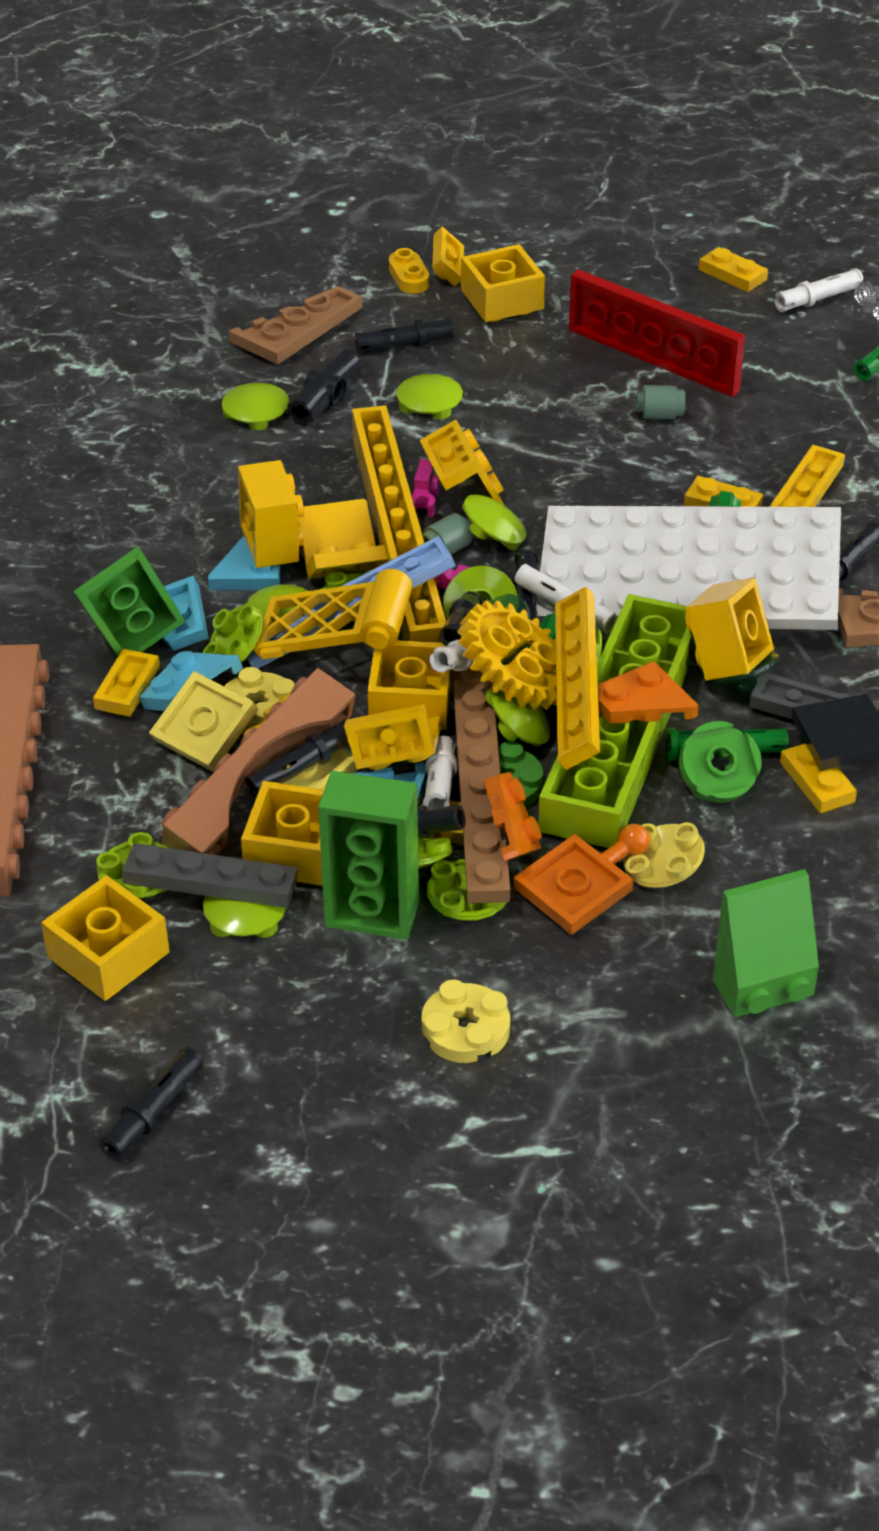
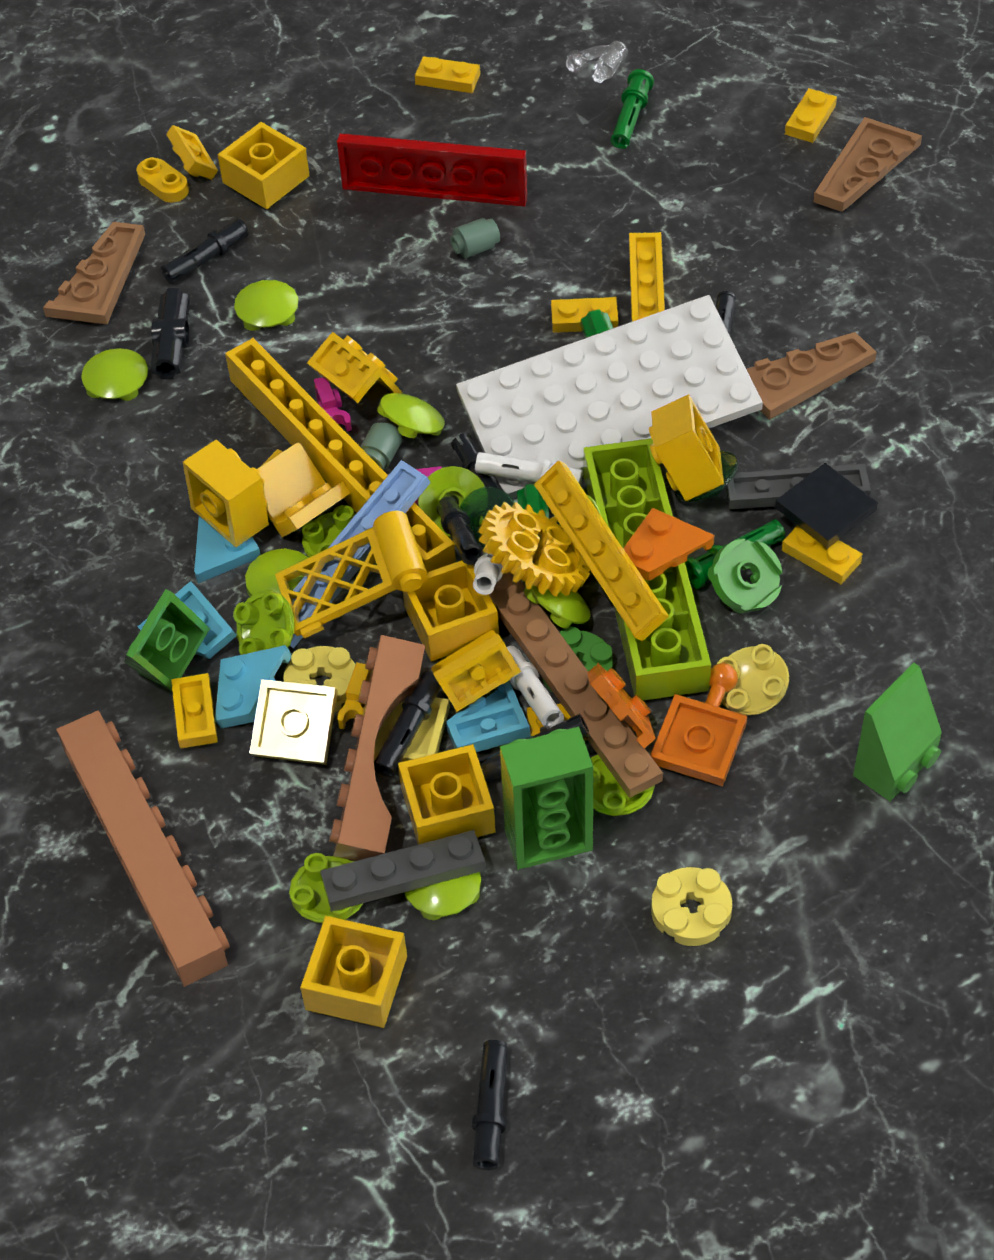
camera: 25 degrees left, 10 degrees up
white pin [775,268,863,312] -> none

